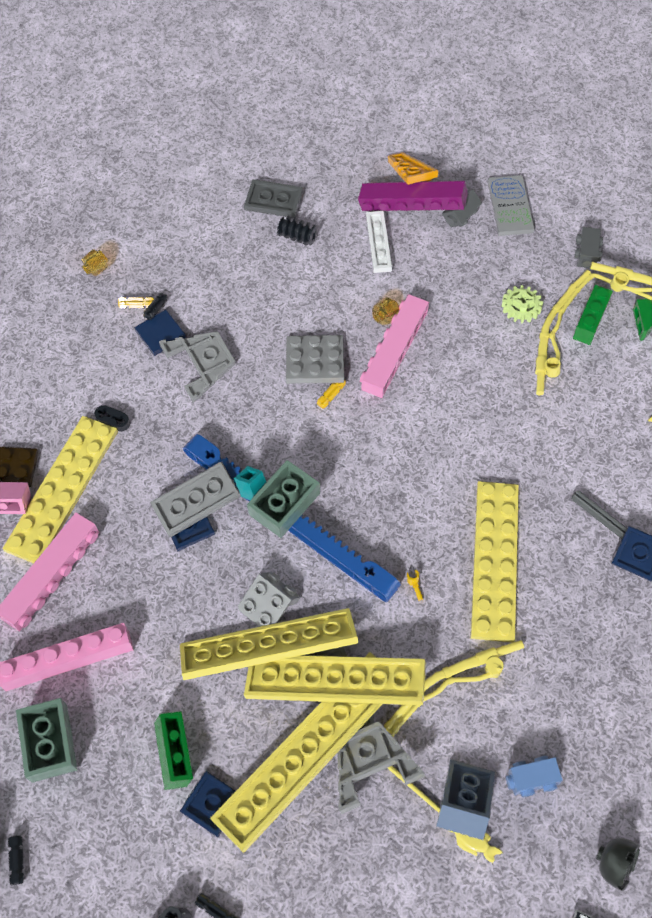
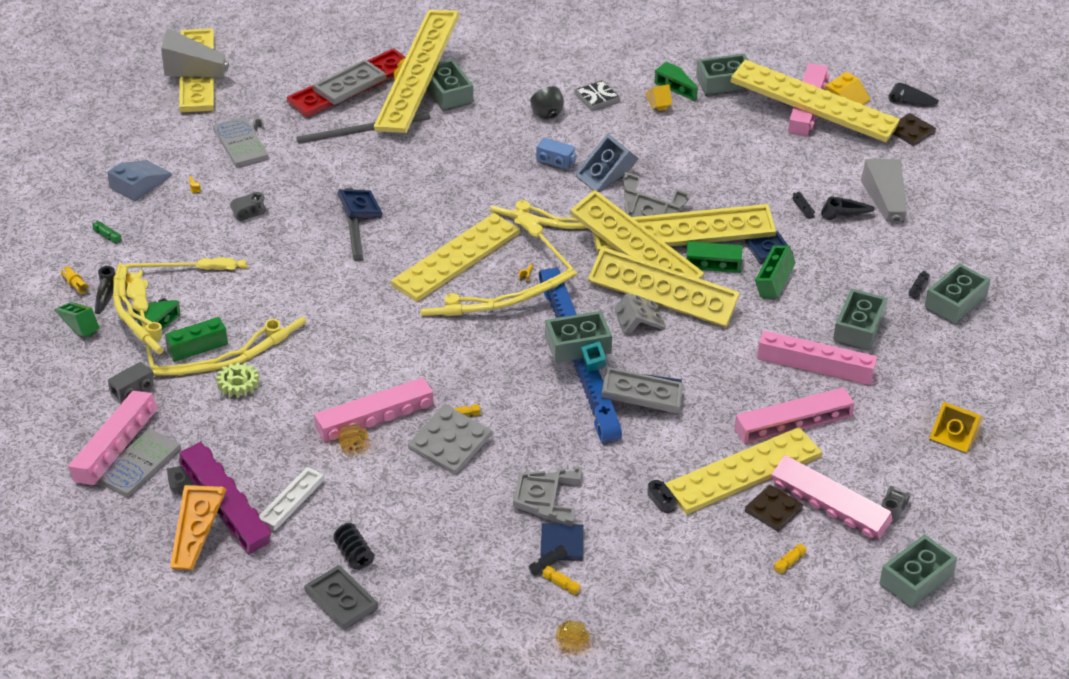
camera: 145 degrees left, 20 degrees down
none -> bright pink brick [68,391,158,485]
none -> light yellow piece [421,209,577,316]
none -> green brick [686,241,743,273]

